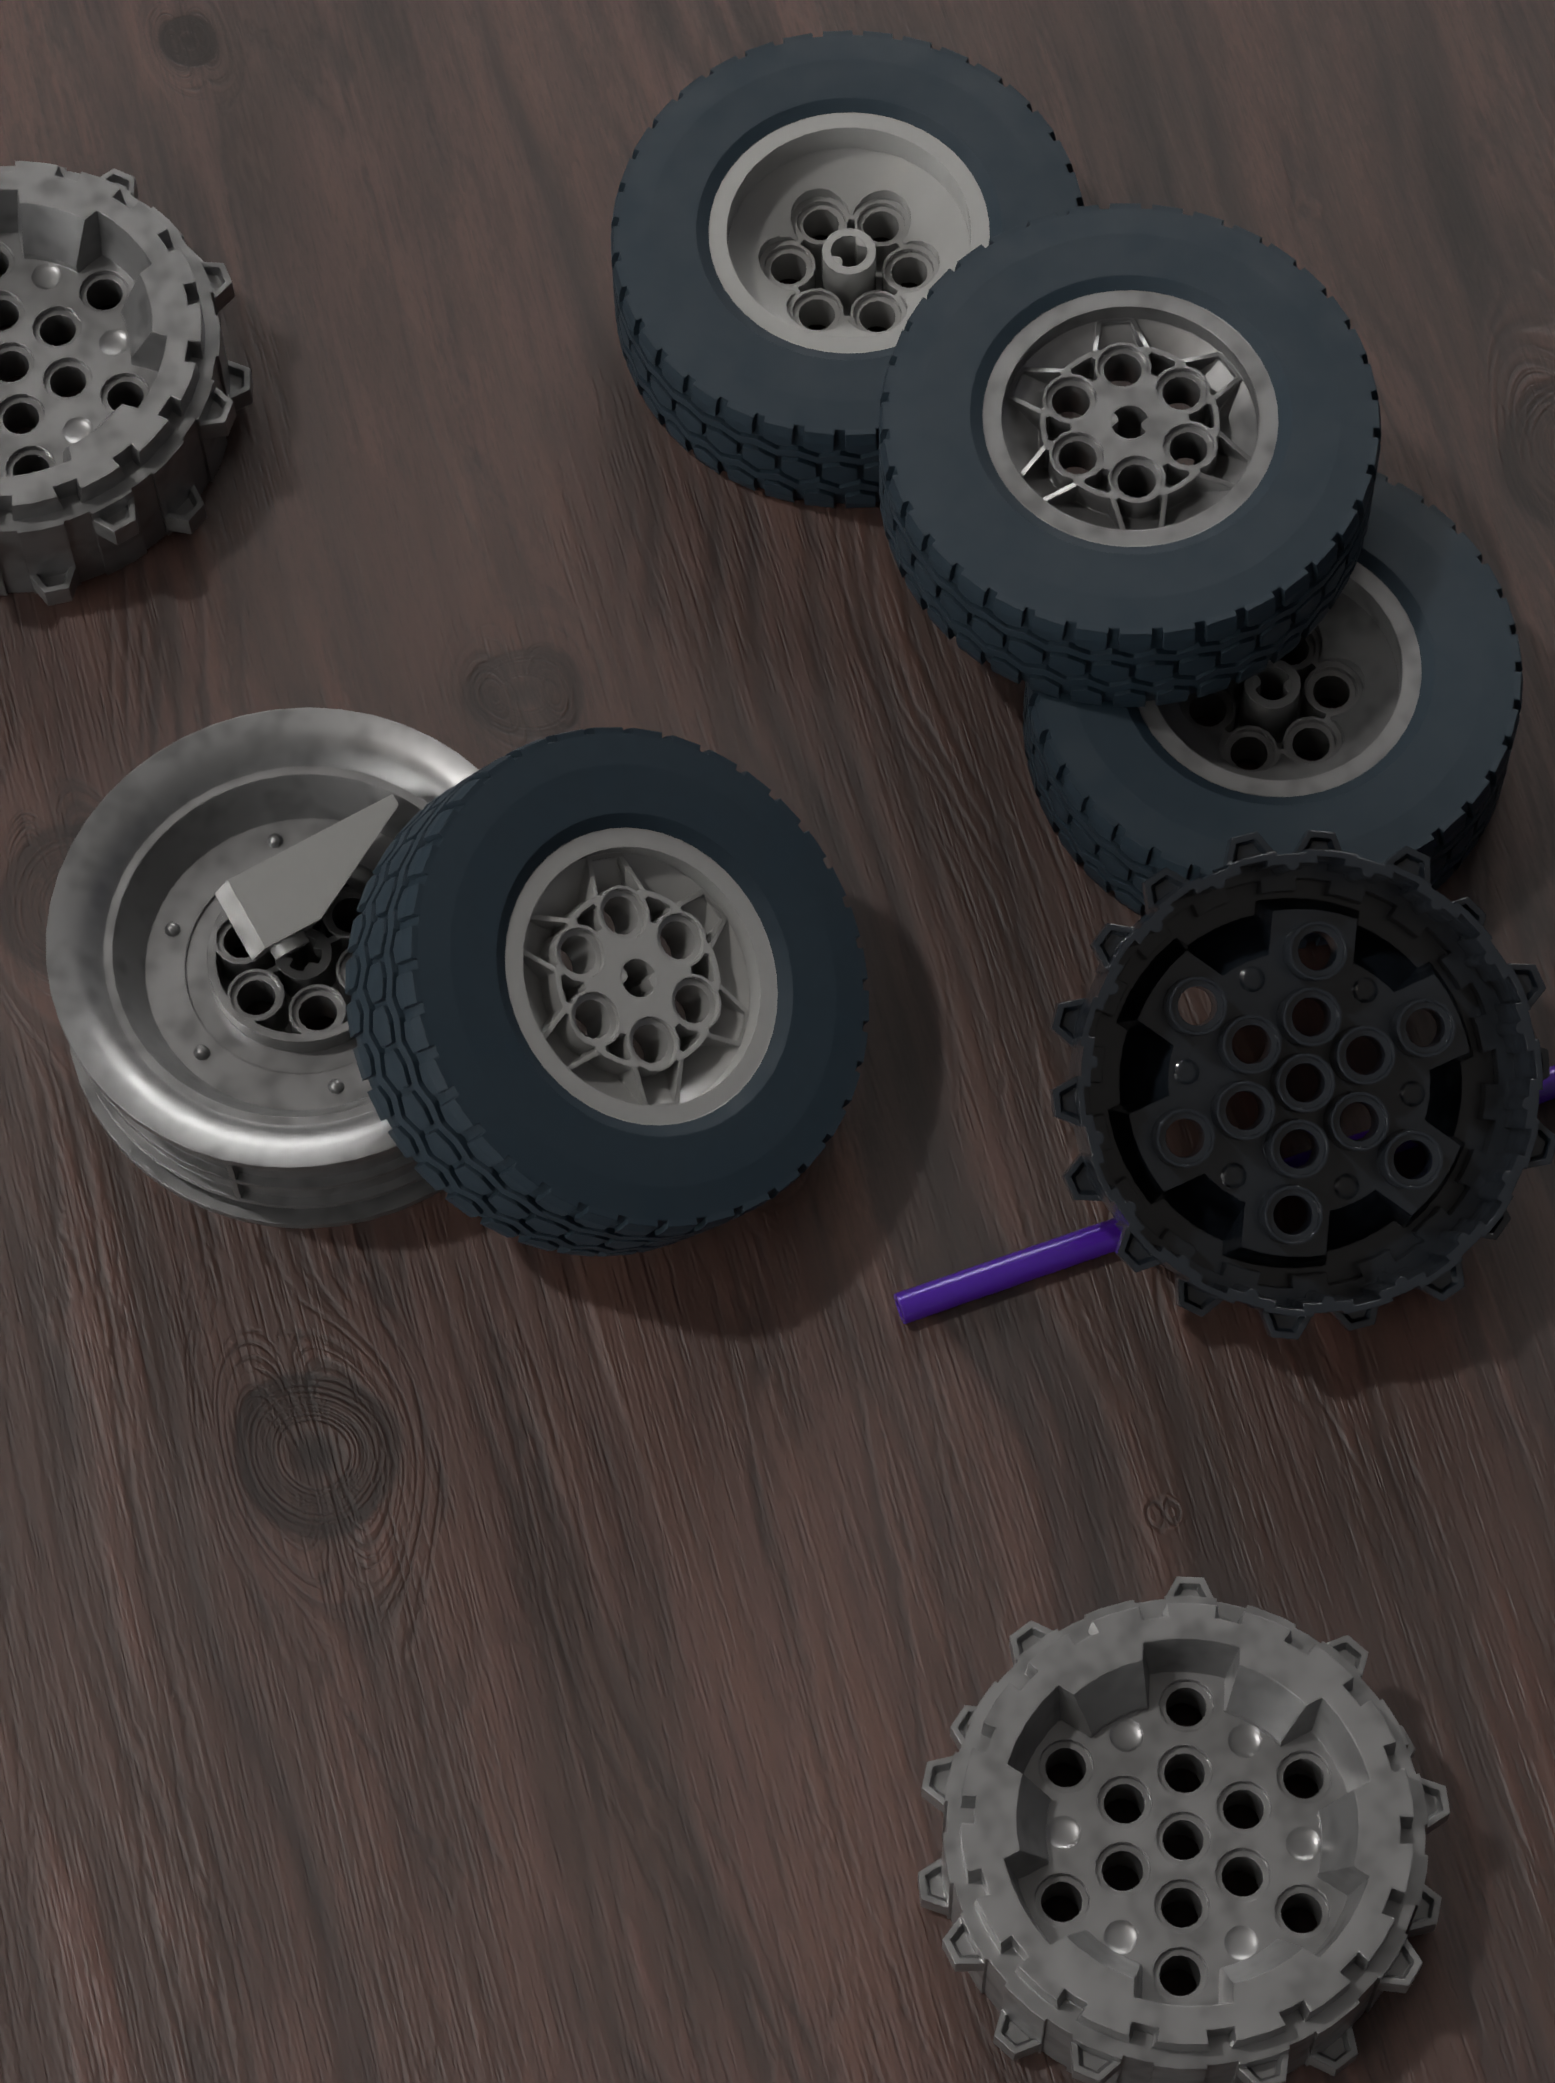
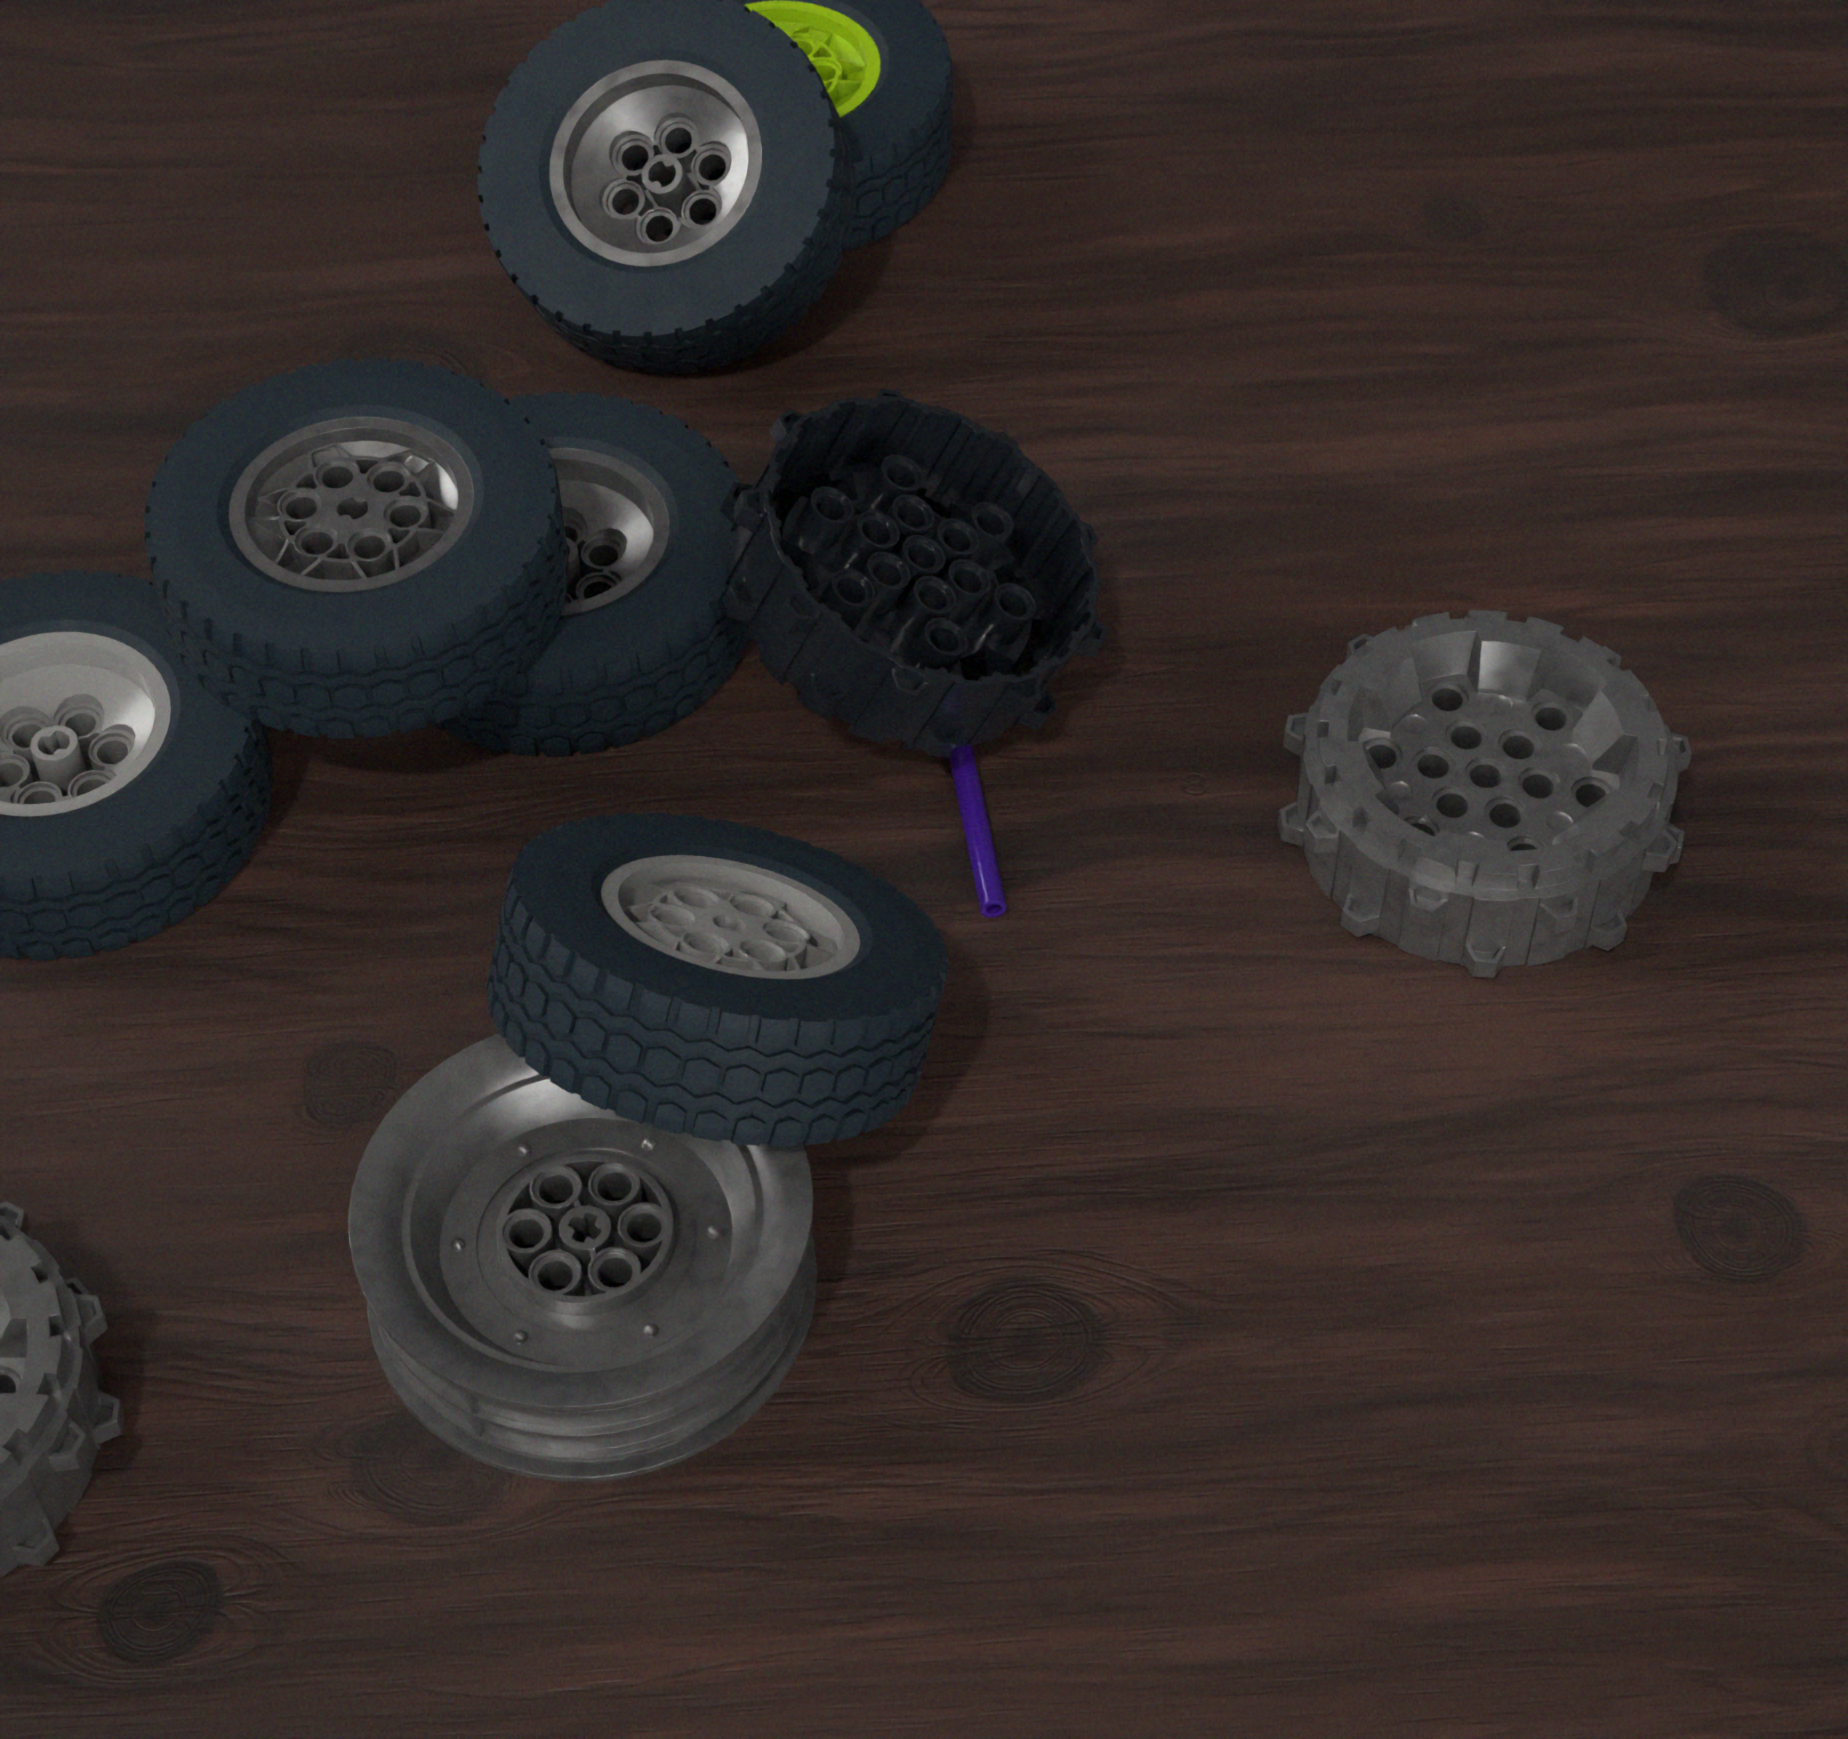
camera: 80 degrees left, 15 degrees down
light grey slope [214,794,399,961] -> none

